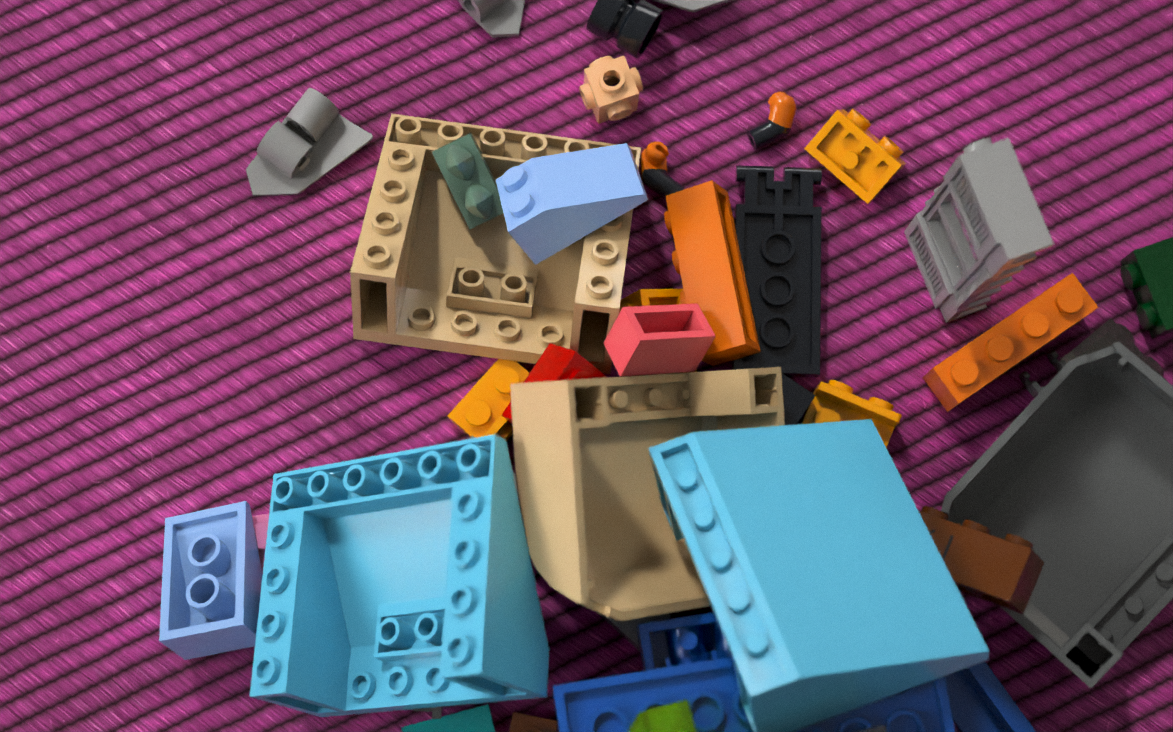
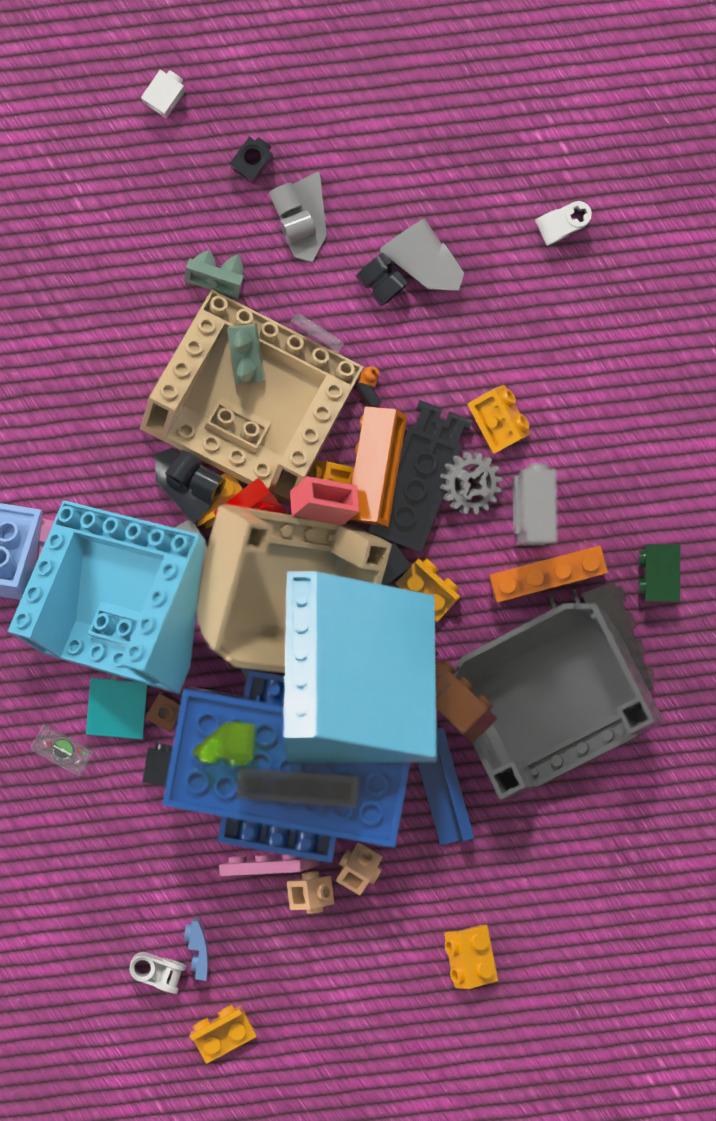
camera: 25 degrees right, 10 degrees up
light grey panel [246,88,373,196] -> none
light blue slope [496,143,648,265] -> none
light nougat brick [579,55,643,124] -> none
arm [747,92,797,150] -> none
none -> black panel [155,448,226,524]
none -> sand green tile [184,250,244,299]
none -> clear tile [291,313,344,354]
none -> light grey gear [440,452,502,514]

